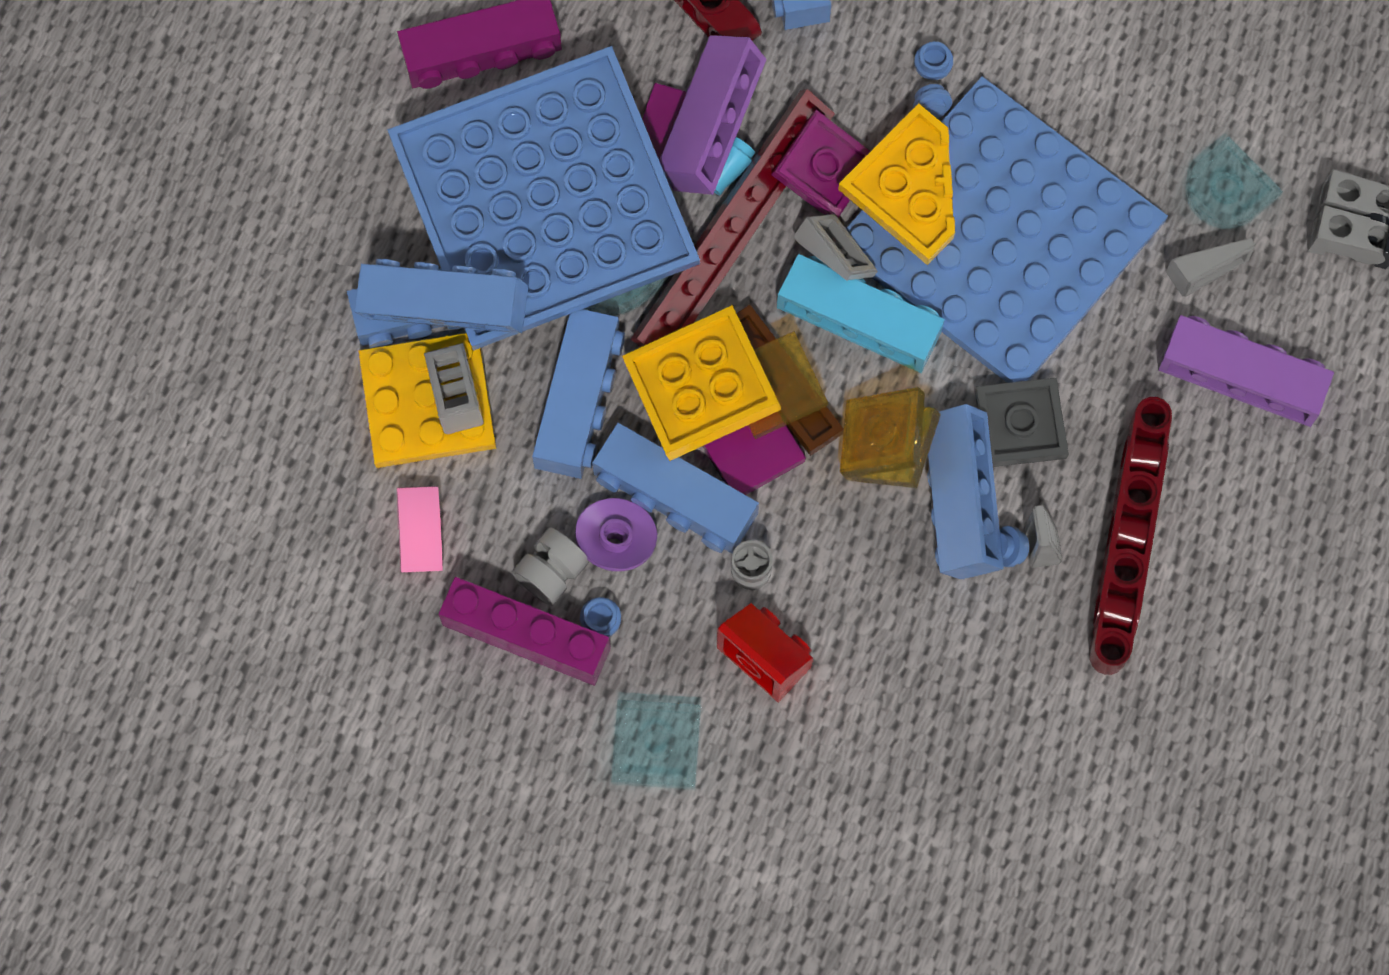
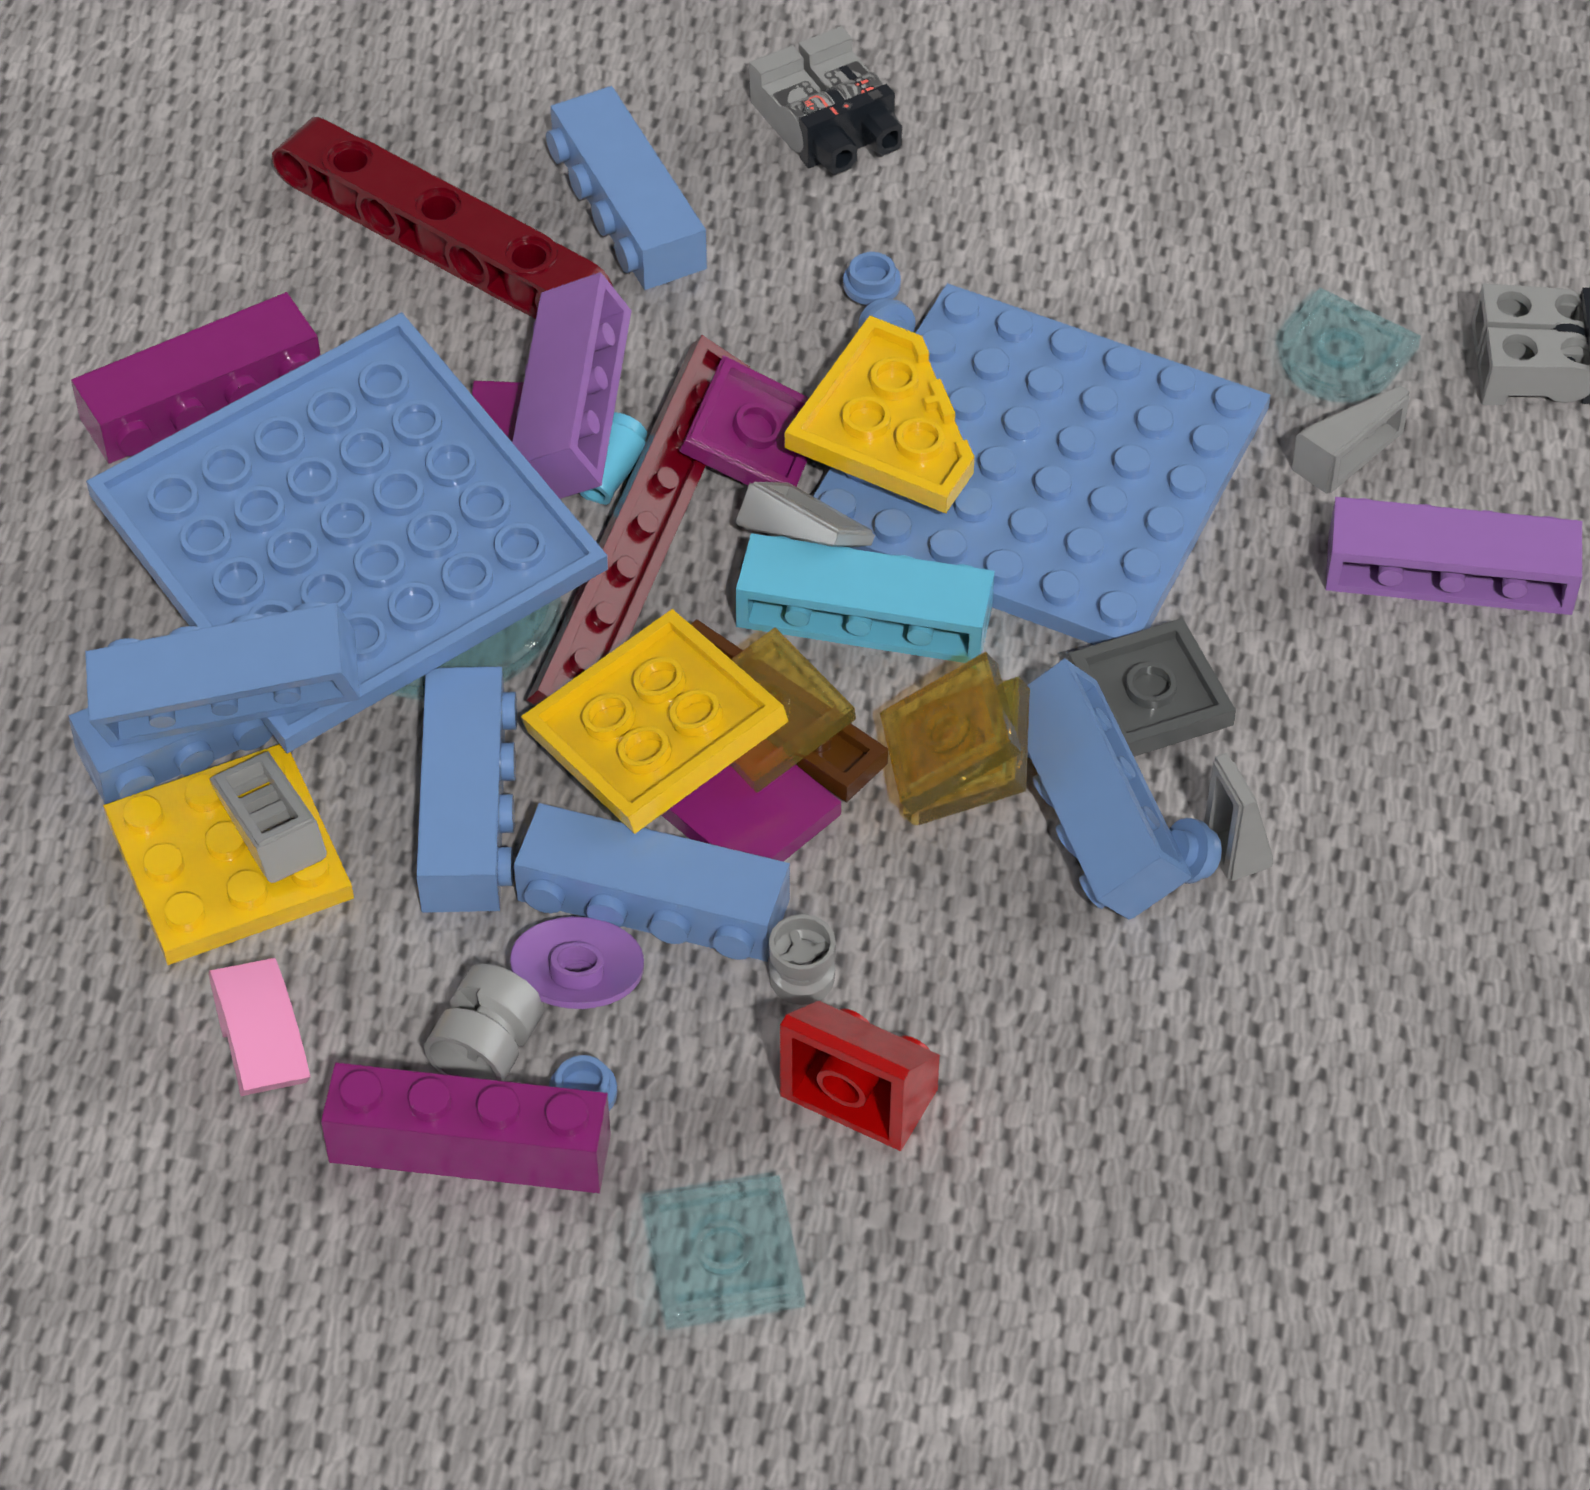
camera: 15 degrees left, 20 degrees down
dark red beam [1089,397,1172,675] -> none

